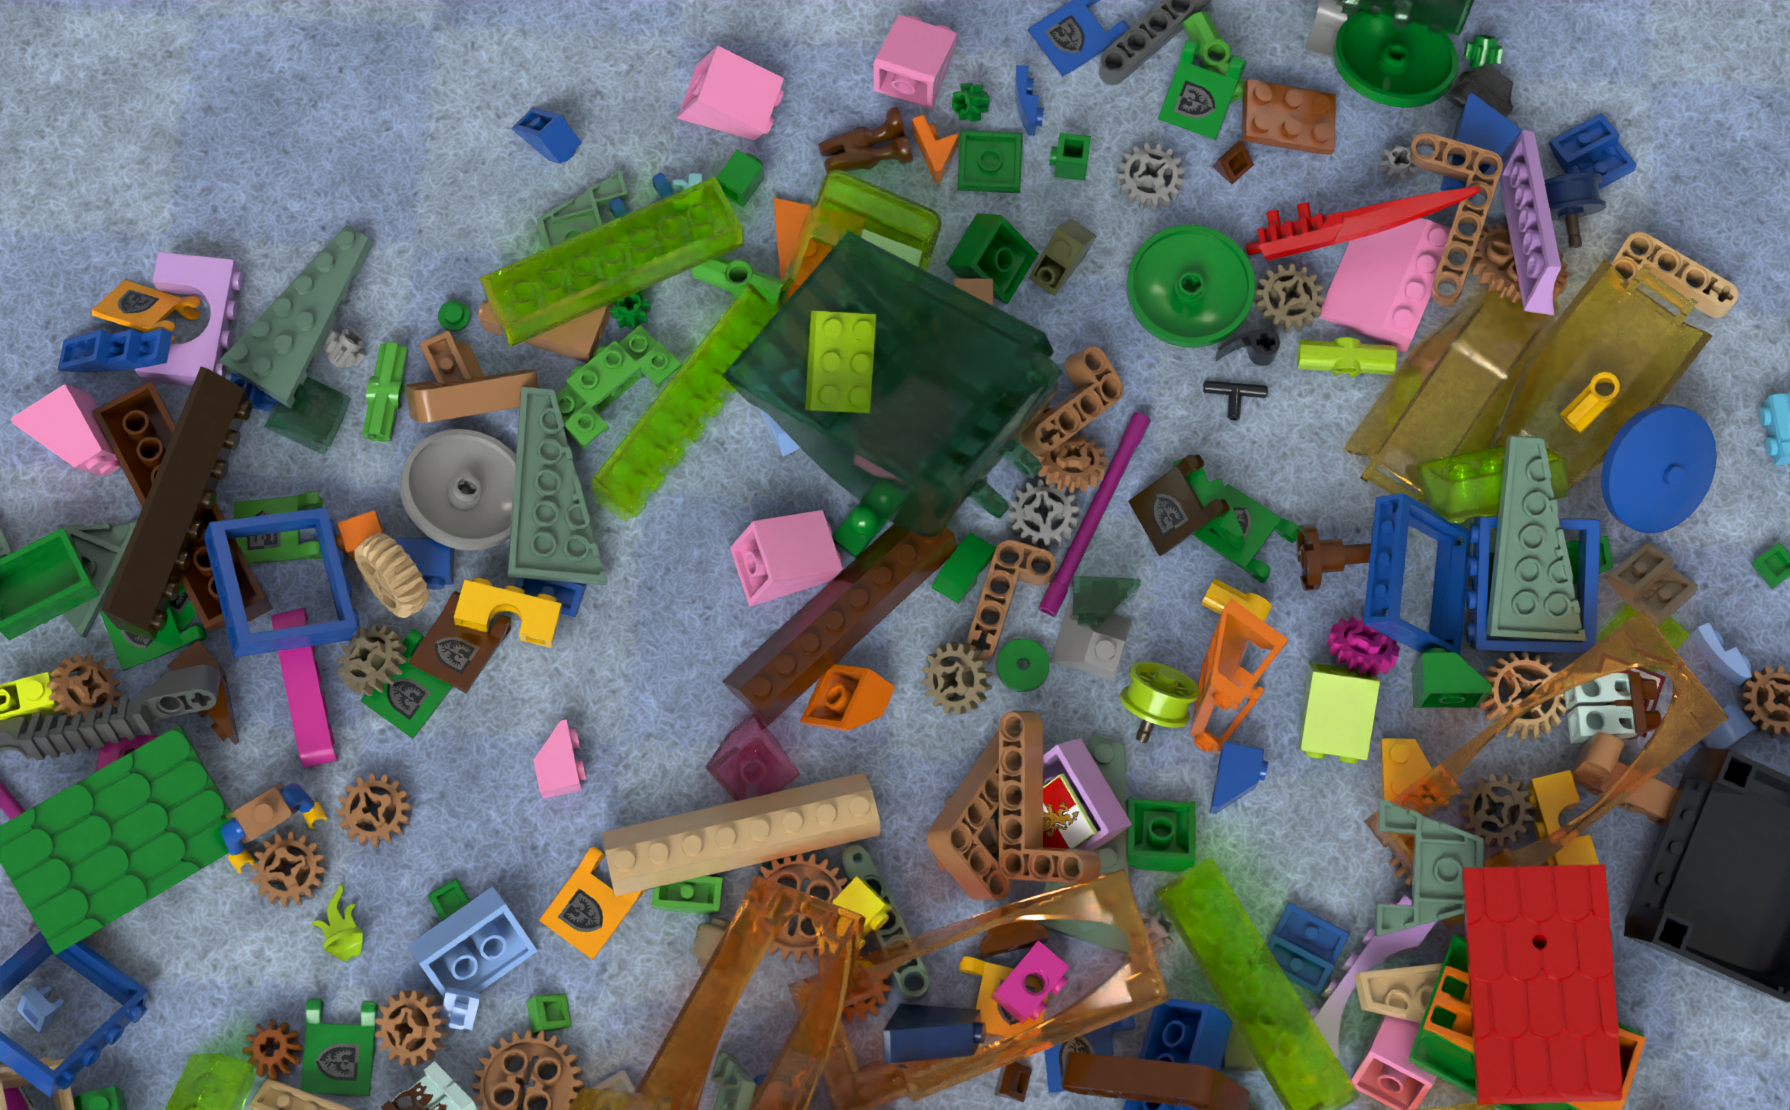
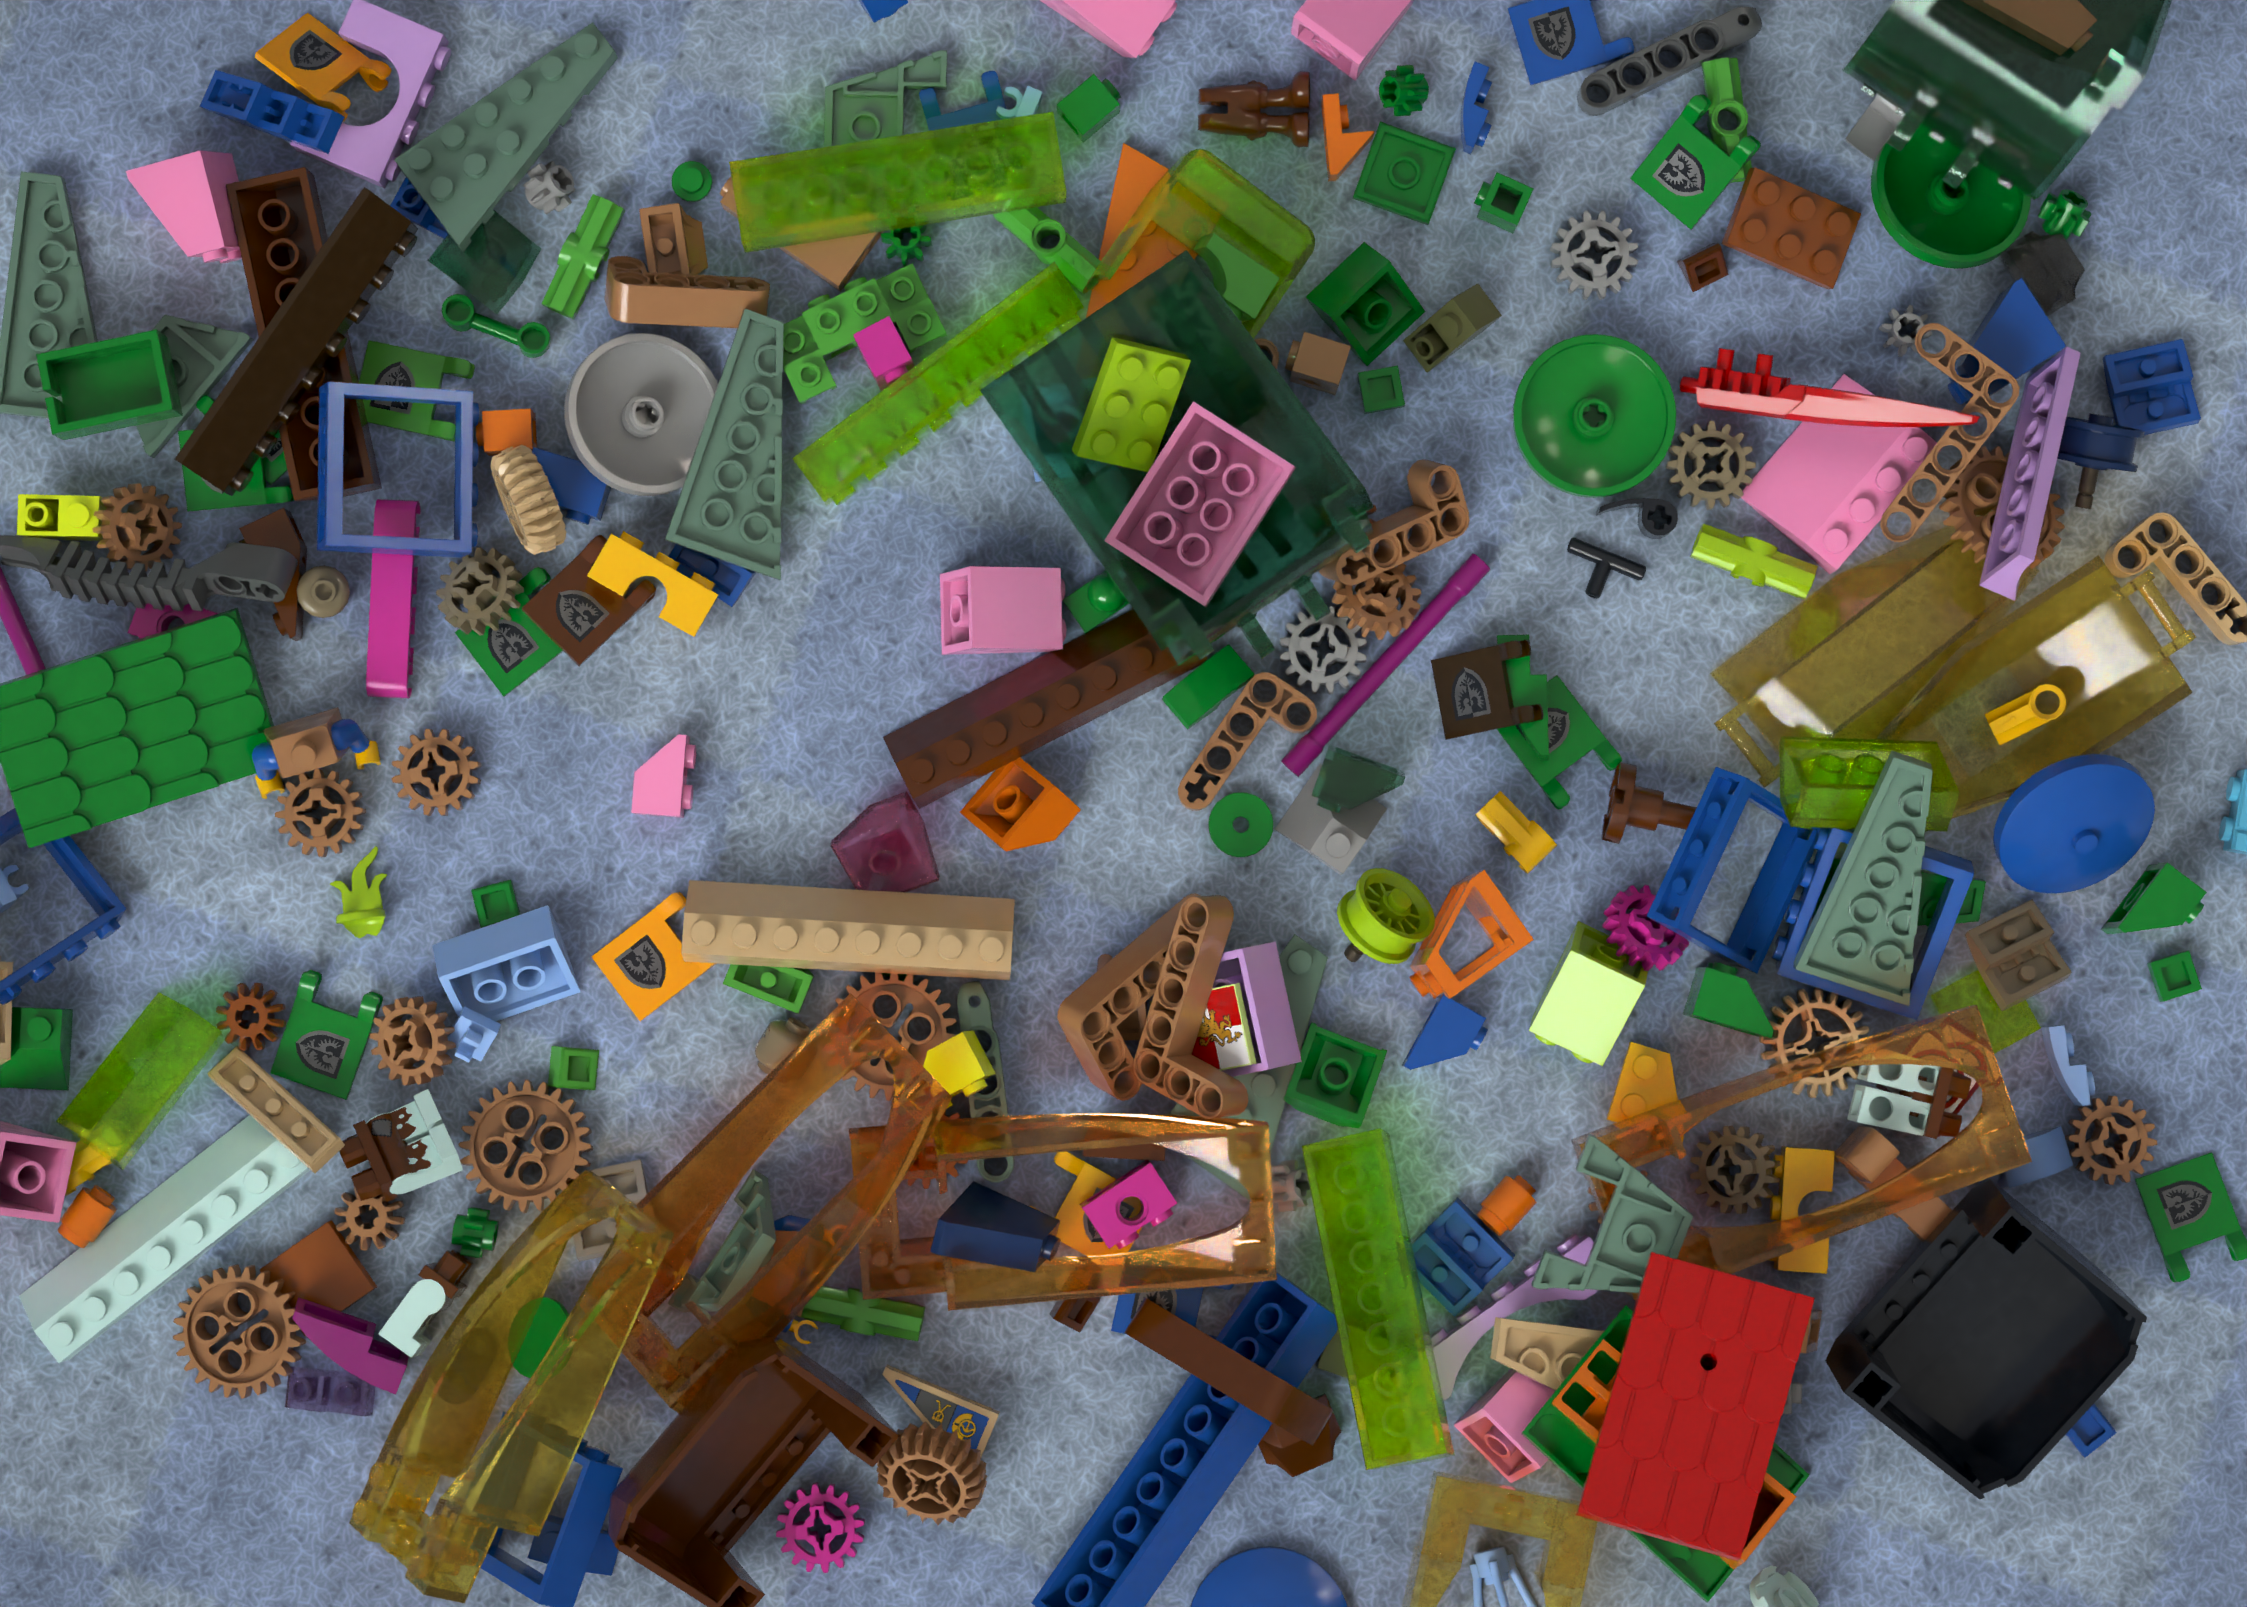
camera: 20 degrees right, 15 degrees up
dark tan gear [921,642,993,715] -> none
none -> dark tan head [296,565,350,618]
none -> green bar [442,294,551,358]
none -> dark pink brick [853,316,917,392]
none -> bright pink slope [1104,401,1296,607]
none -> green plate [1357,365,1405,414]
none -> orange brick [1476,1175,1537,1236]
none -> green slope [2101,862,2207,934]

